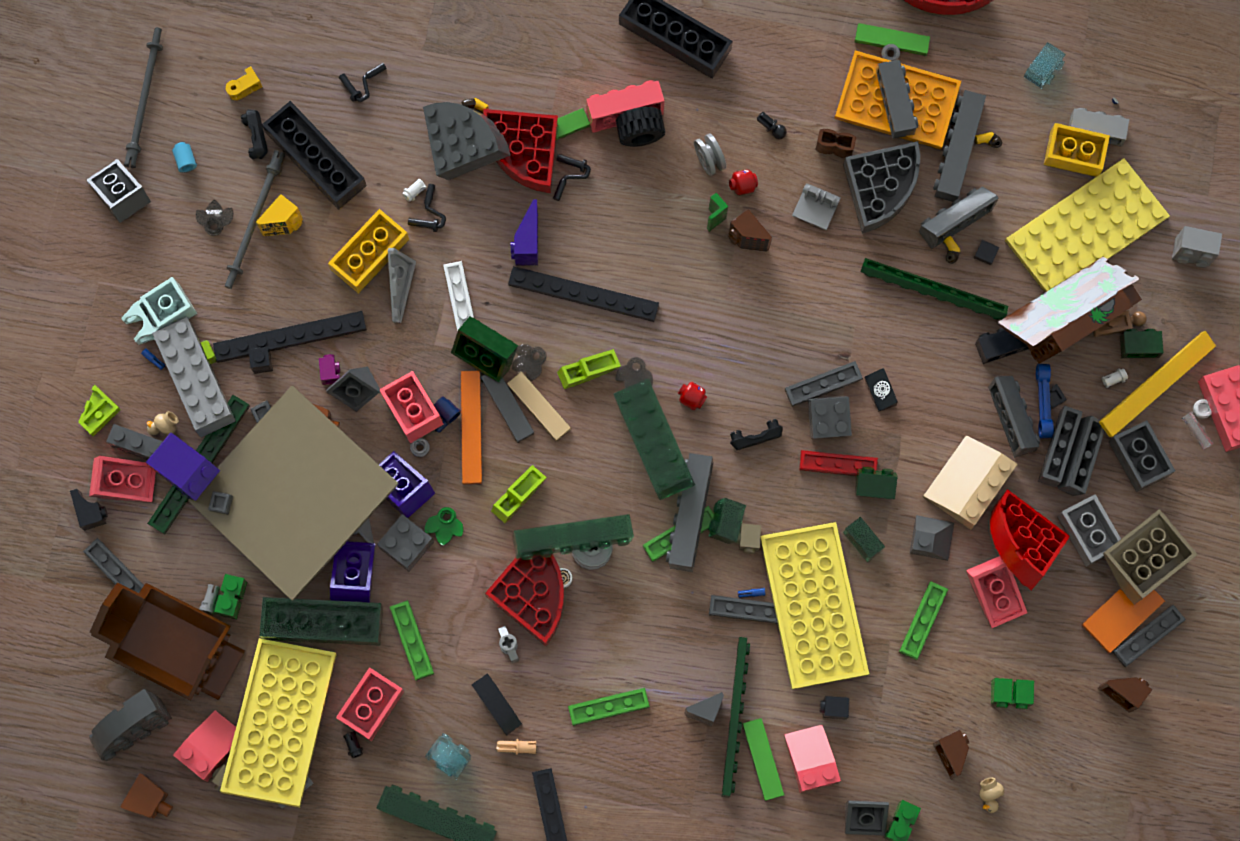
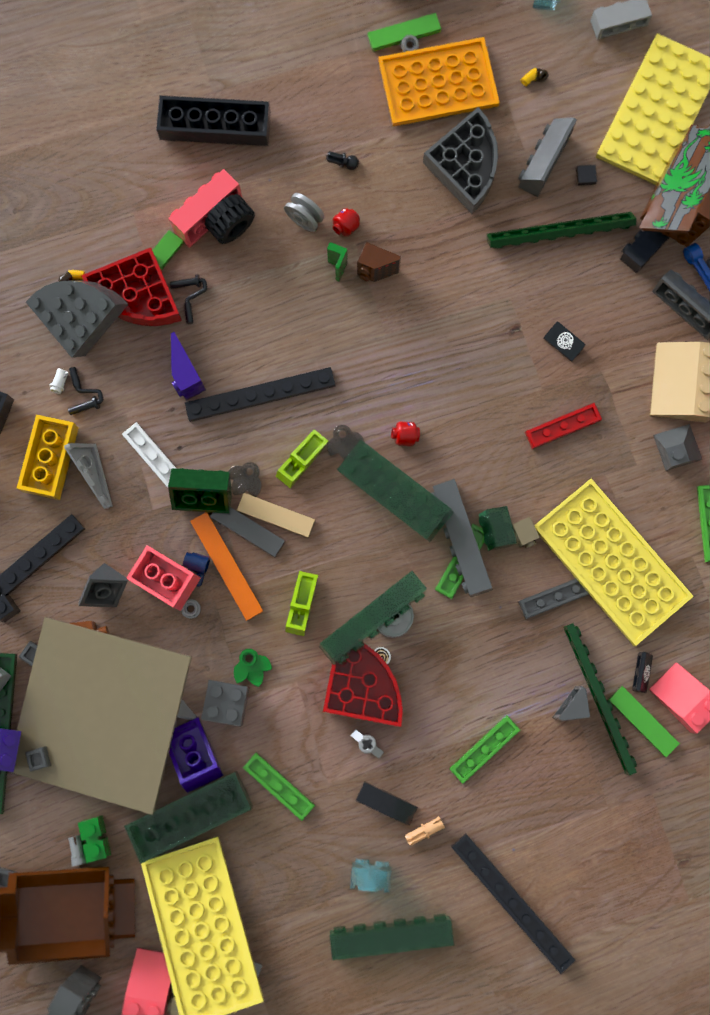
camera: 25 degrees left, 5 degrees up
magenta brick [319,354,340,385] -> none
coral brick [336,667,405,742] -> none
black pin [343,731,363,759] -> none
dark purple slope [379,451,435,518] -> none
black piece [730,419,783,450] -> none
blue pin [738,588,765,598] -> none
dark grey plate [785,361,863,407] -> none
light grey hinge [792,183,841,230] -> none
dark grey brick [808,396,852,439] -> none
reddish brown brick [815,129,856,158] -> none
black brick [820,696,849,720] -> none
clear green brick [843,516,885,563] -> none
dark green brick [855,467,898,499] -> none
dark grey brick [876,60,918,139] -> none
dark grey brick [933,90,986,202] -> none
arm [943,236,960,264] -> none
yellow brick [1044,123,1110,177] -> none
none -> black slope [632,652,653,693]

